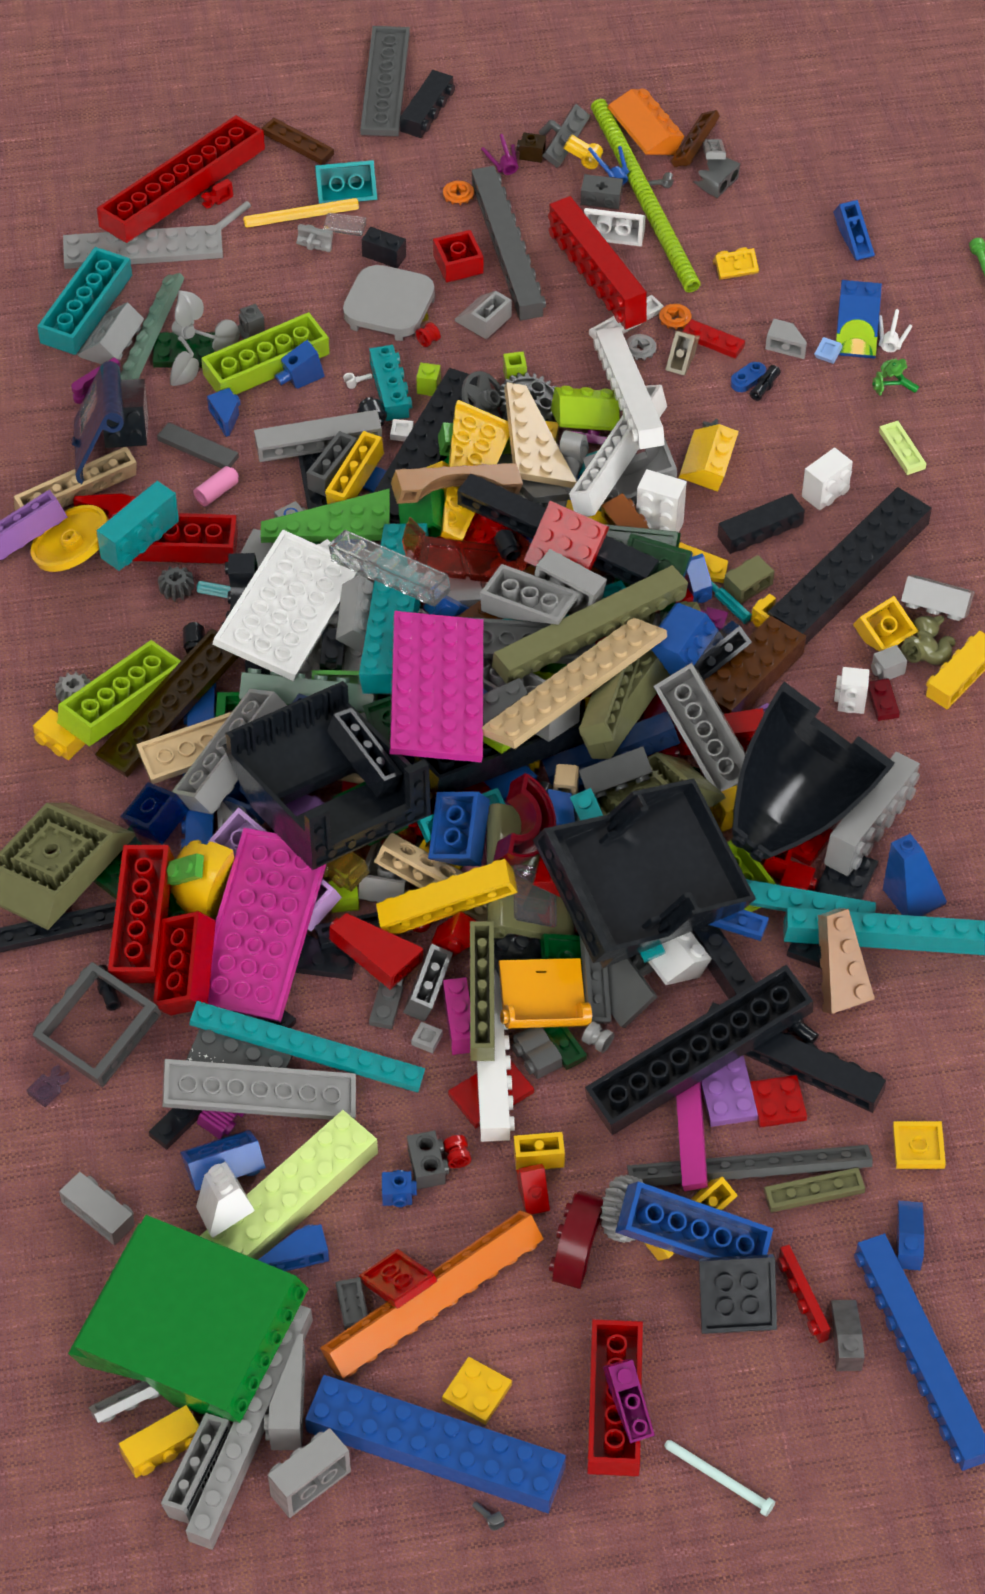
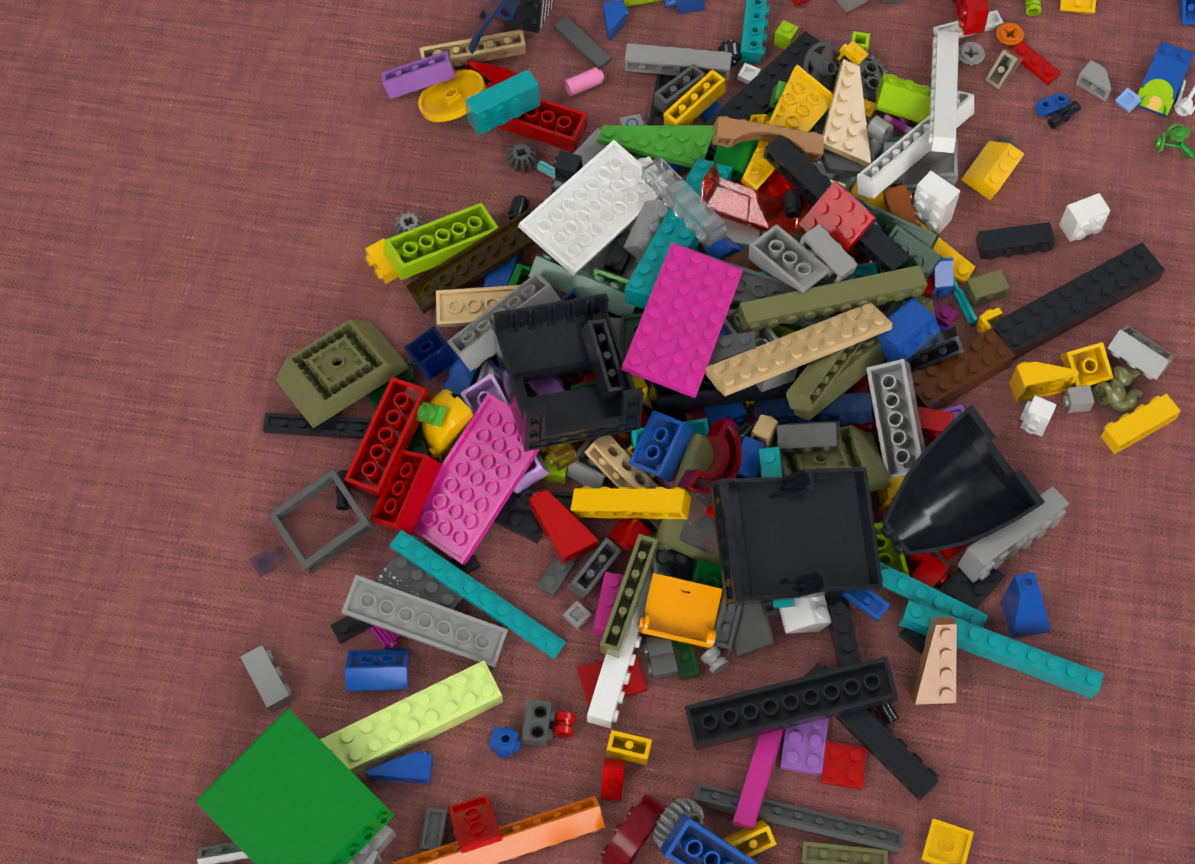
camera: 20 degrees right, 10 degrees up
white slope [196,1162,255,1238] -> none
white hand [343,373,372,389] -> none
dark red plate [868,678,900,721] -> none
yellowish green plate [879,421,926,475] -> none
none -> yellow bracket [837,41,868,65]
none -> yellow slope [1009,362,1079,402]

